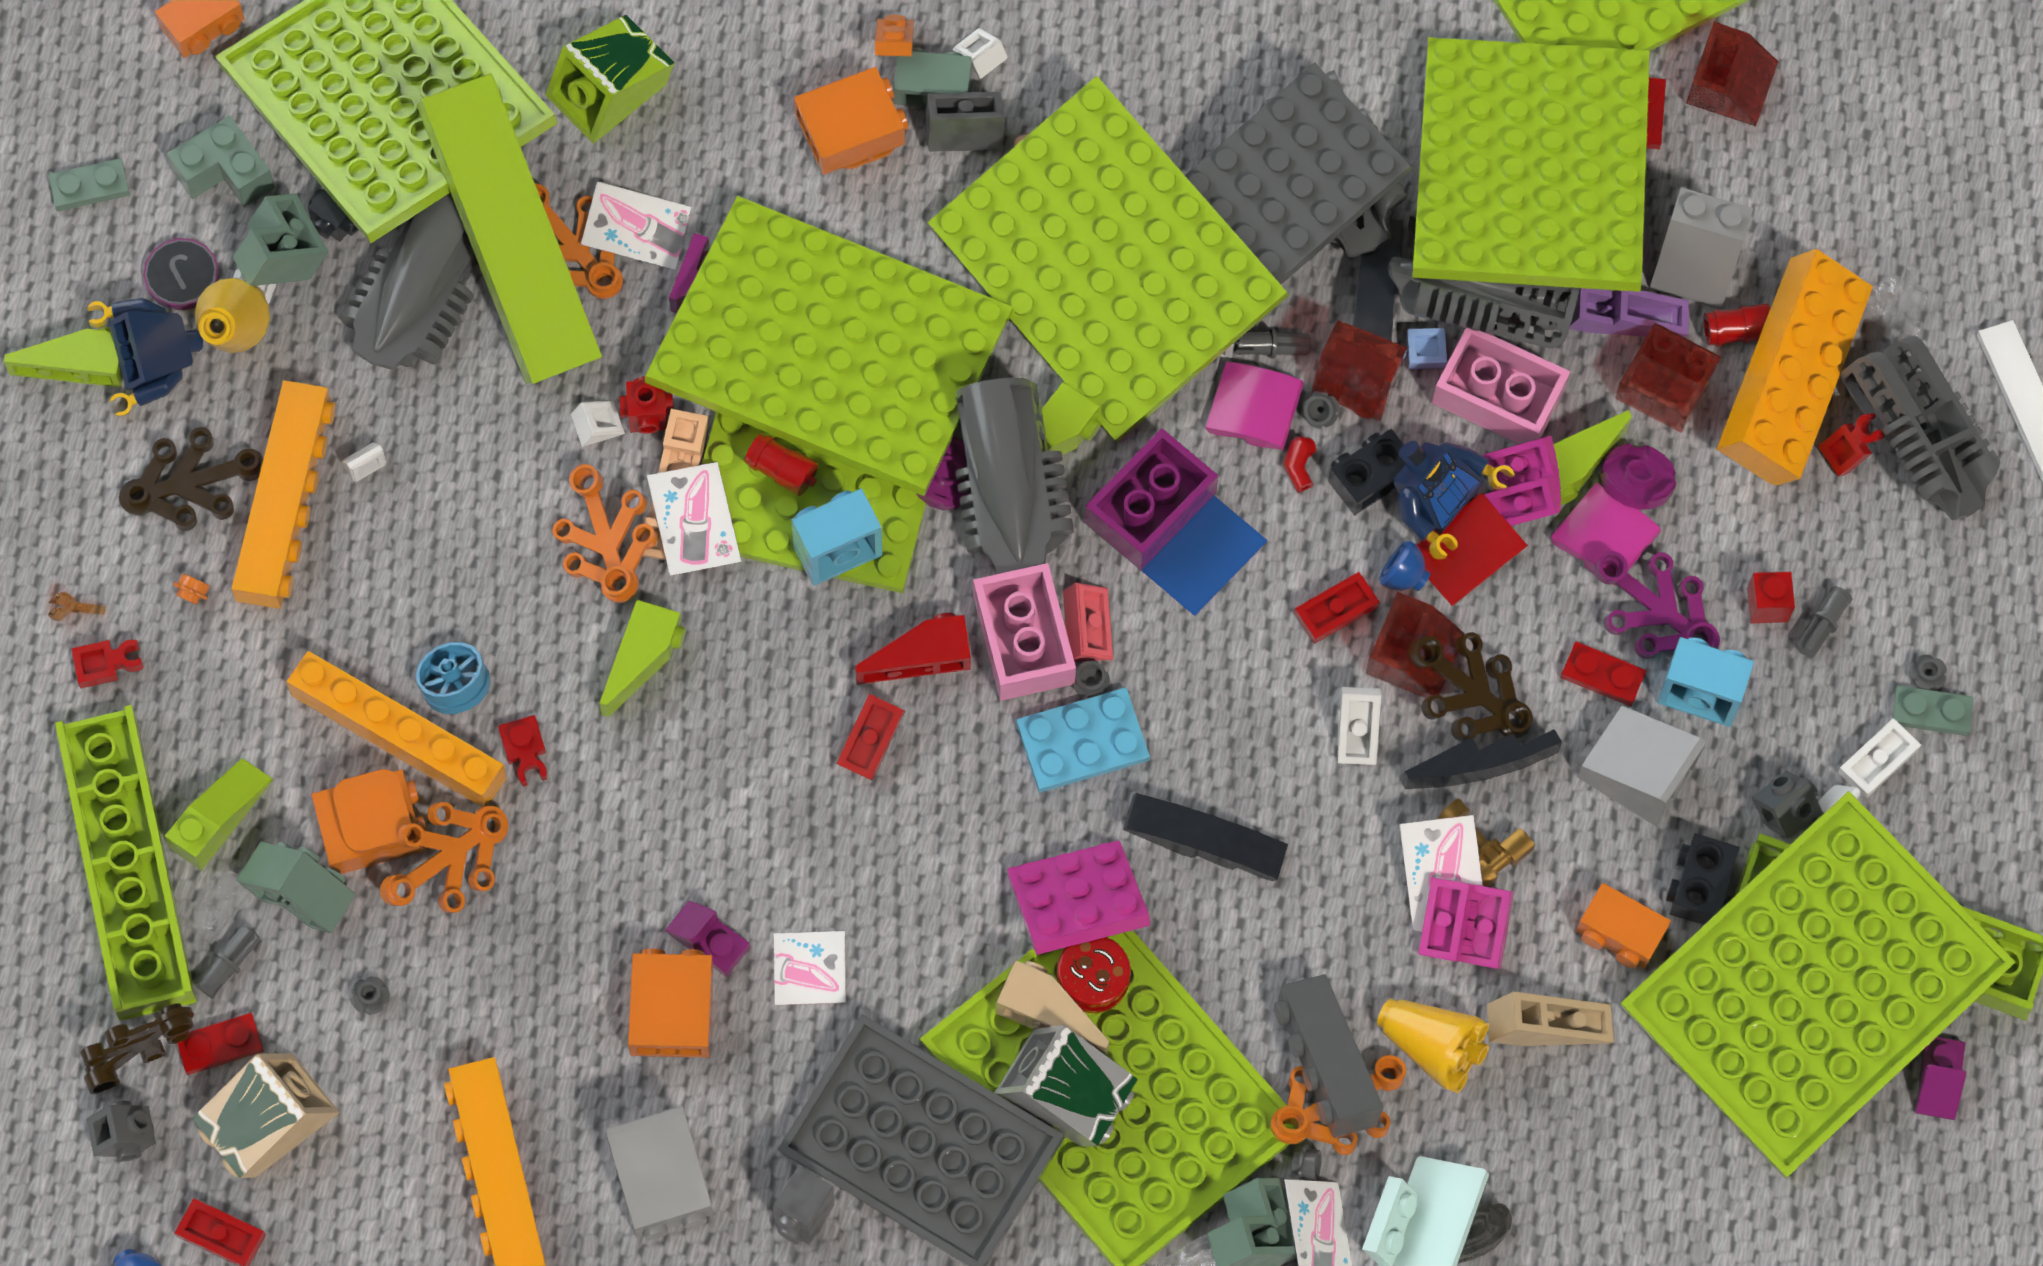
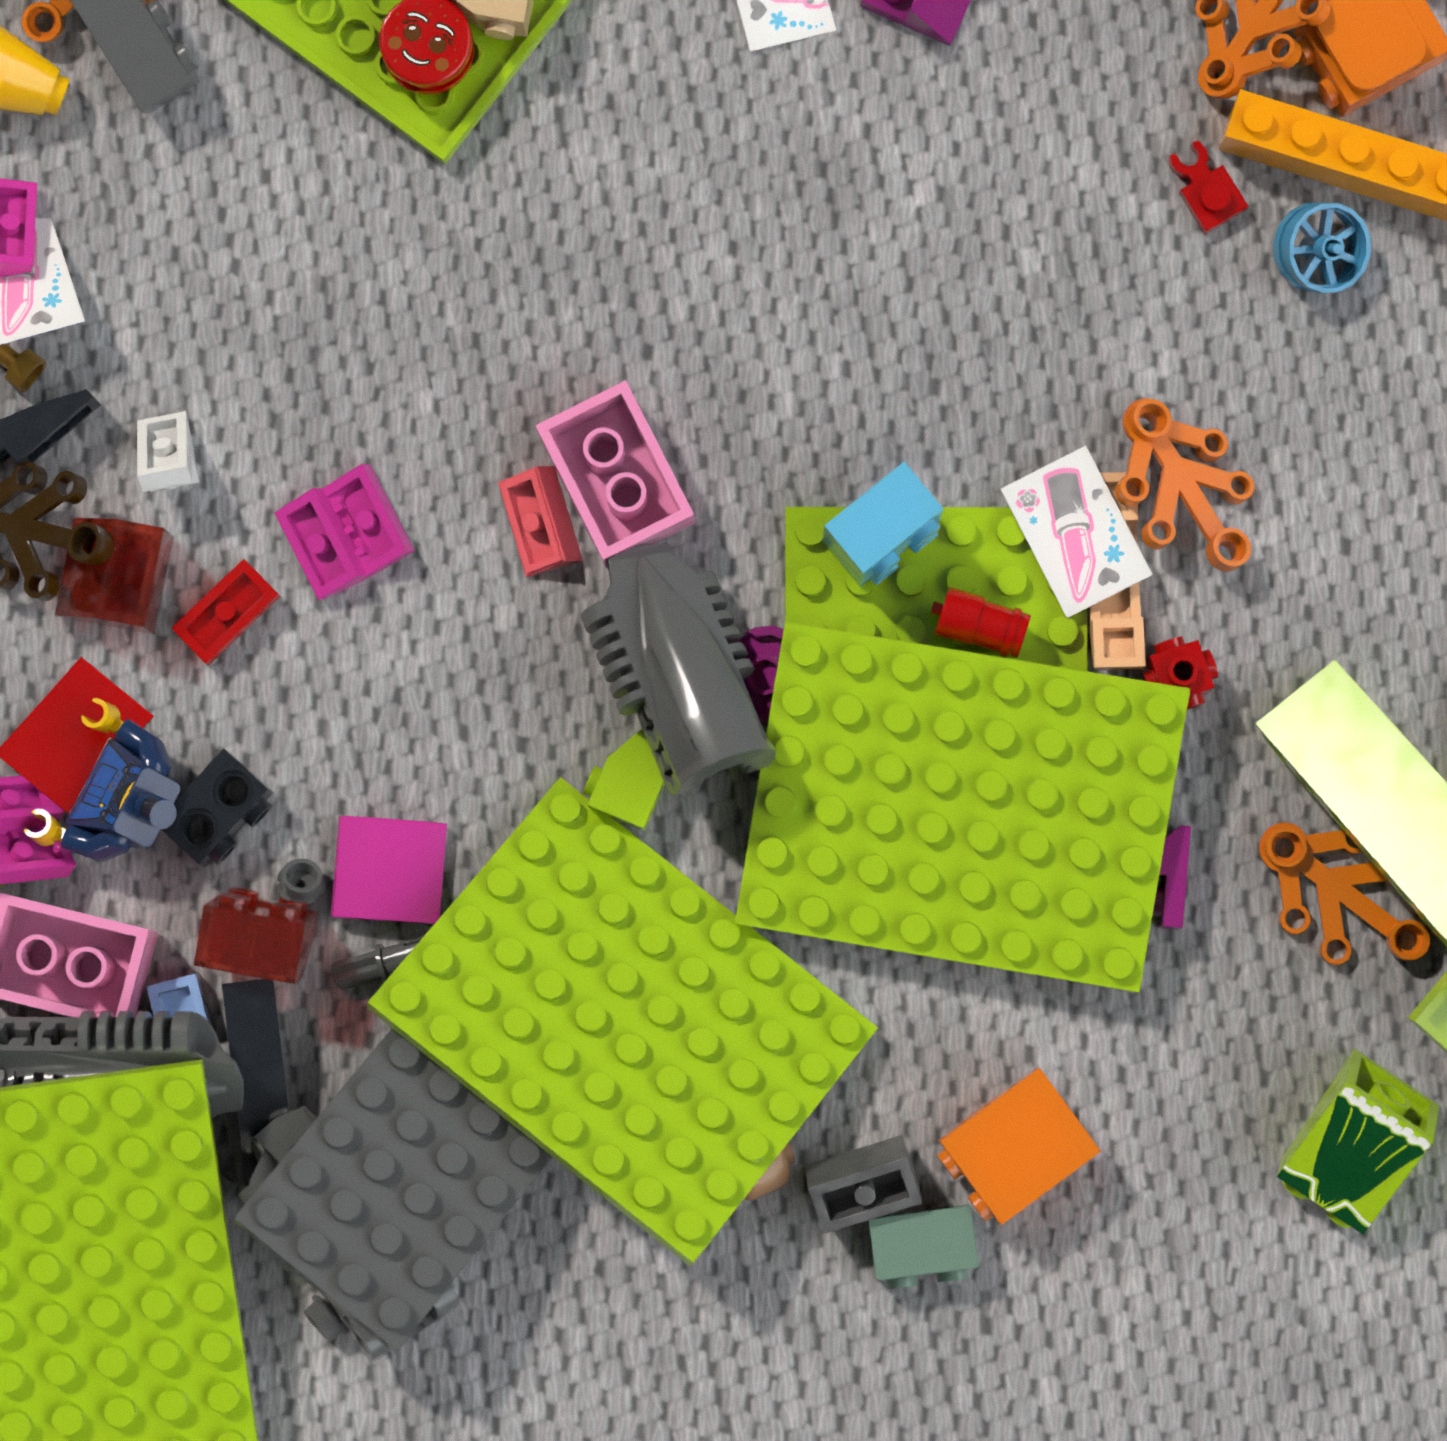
camera: 175 degrees right, 15 degrees up
white slope [571,400,625,447] -> none
white sticker [581,182,691,270] -> none
lime slope [599,600,686,717] -> none
red plate [836,694,905,781] -> none
red slope [855,613,971,685] -> none
orange plate [875,14,914,56] -> none
white slope [952,28,1008,79] -> none
dark pink plate [1007,840,1151,955] -> none
medium azure plate [1016,688,1150,793] -> none
dark grey plate [1072,661,1110,698] -> none
magenta brick [1084,428,1219,570] -> none
black slope [1123,793,1288,881] -> none
blue sticker [1141,495,1268,616] -> none
red arm [1283,436,1316,493] -> none
blue brick [1379,541,1431,591] -> none
none -> dark pink slope [274,464,415,600]

